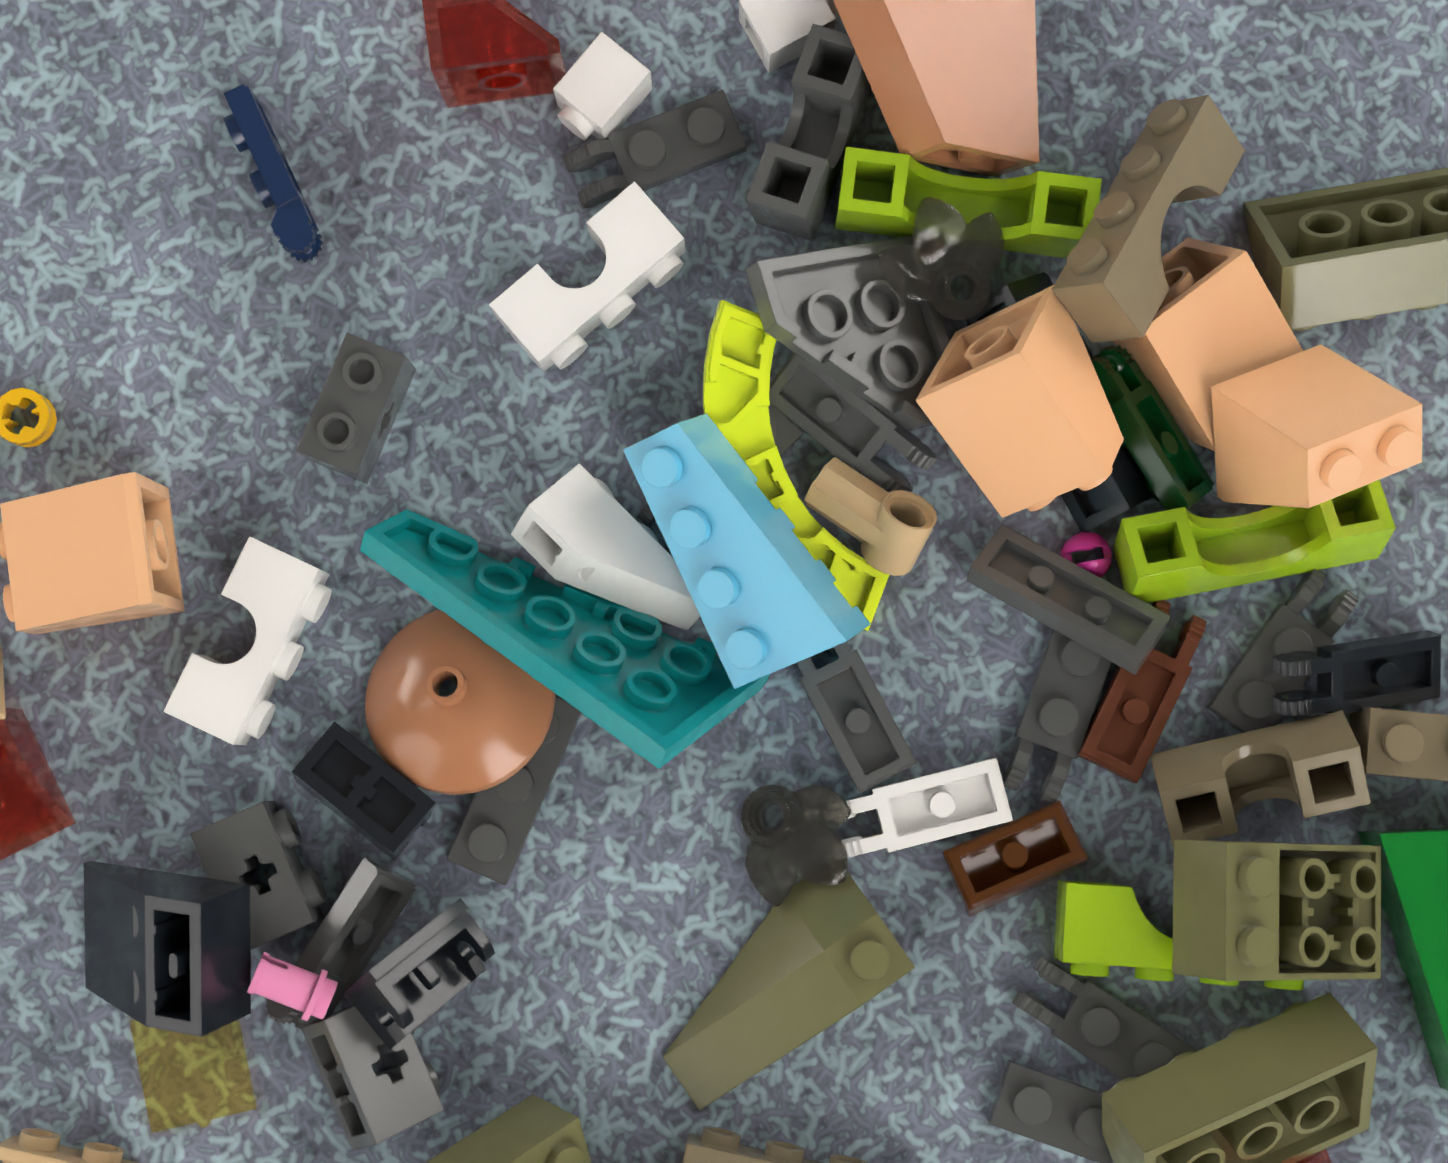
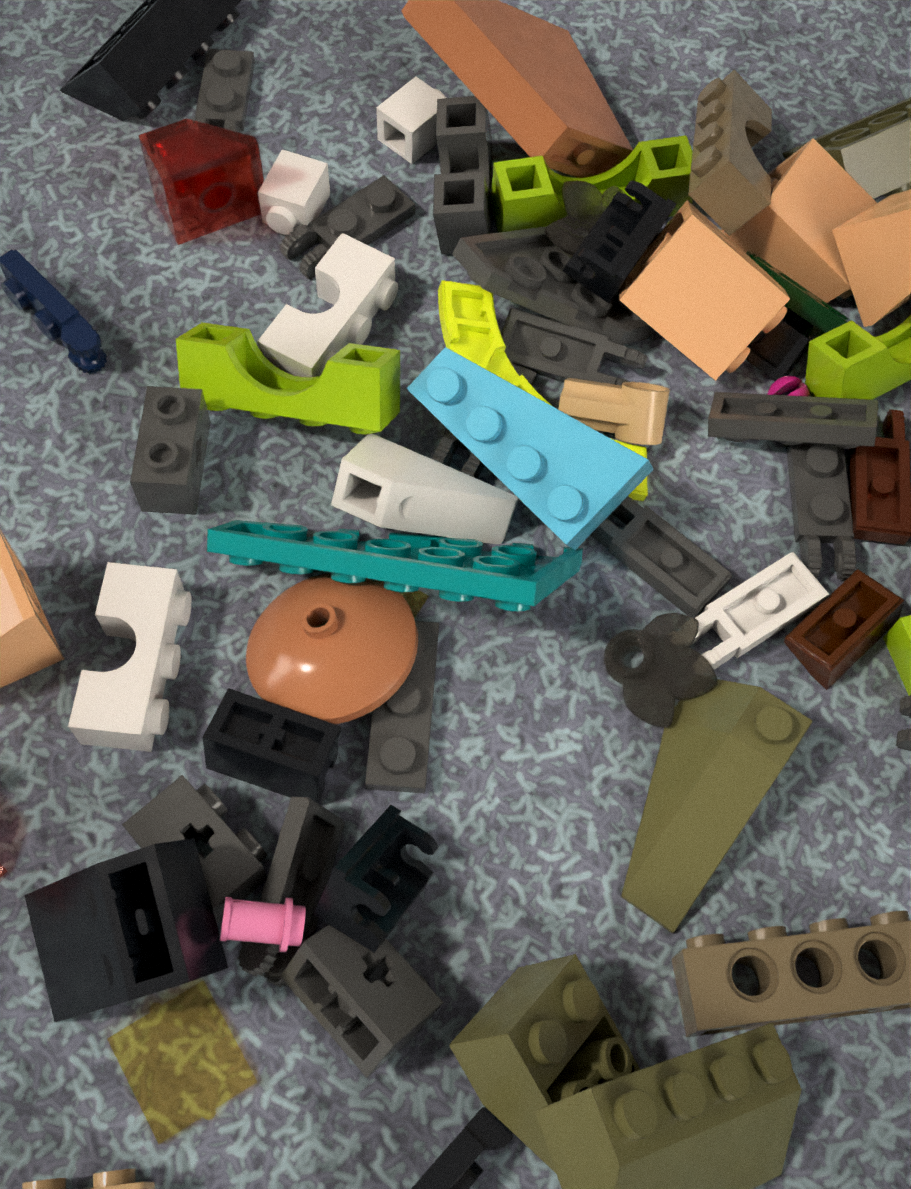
camera: 25 degrees left, 20 degrees down
none -> lime arch [176,322,400,435]
none -> black hinge [562,181,677,303]

